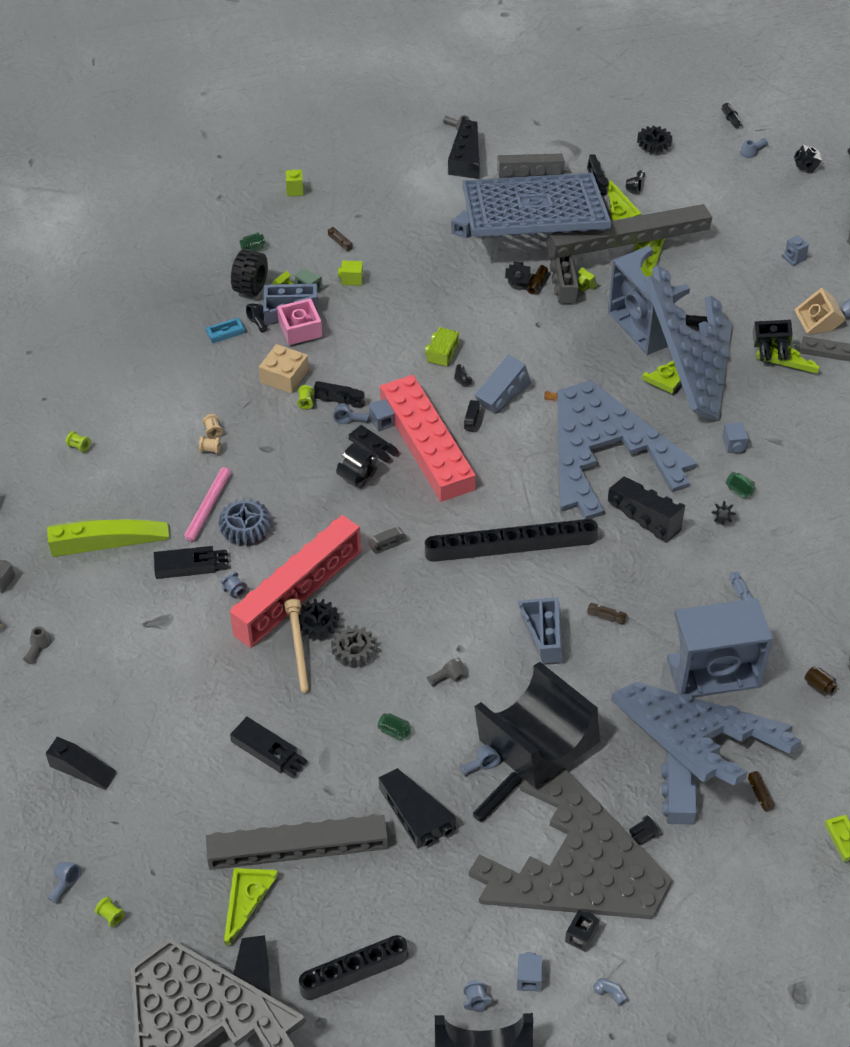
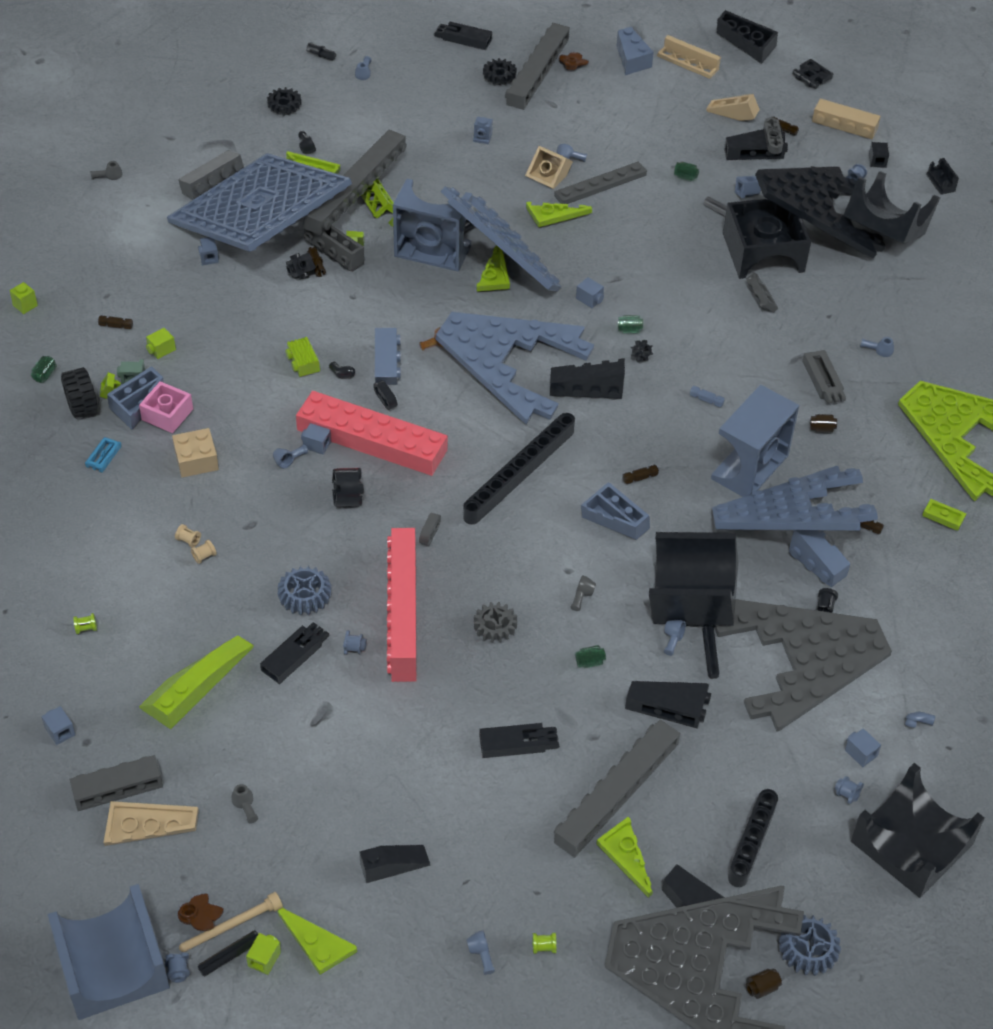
camera: 45 degrees left, 0 degrees up
bright pink axle [184,467,231,542] -> none
black bar [246,303,268,332] -> none
tan piece [284,599,309,693] -> none
lime bush [297,385,314,410] -> none
black gear [298,599,339,640] -> none
black hinge [314,381,365,408] -> none
black hinge [349,425,398,463] -> none
black wedge [448,119,480,179] -> none
black brick [565,909,600,952] -> none
black hinge [587,154,609,196] -> none
black brick [753,320,793,362] -> none
black brick [794,145,822,173] -> none

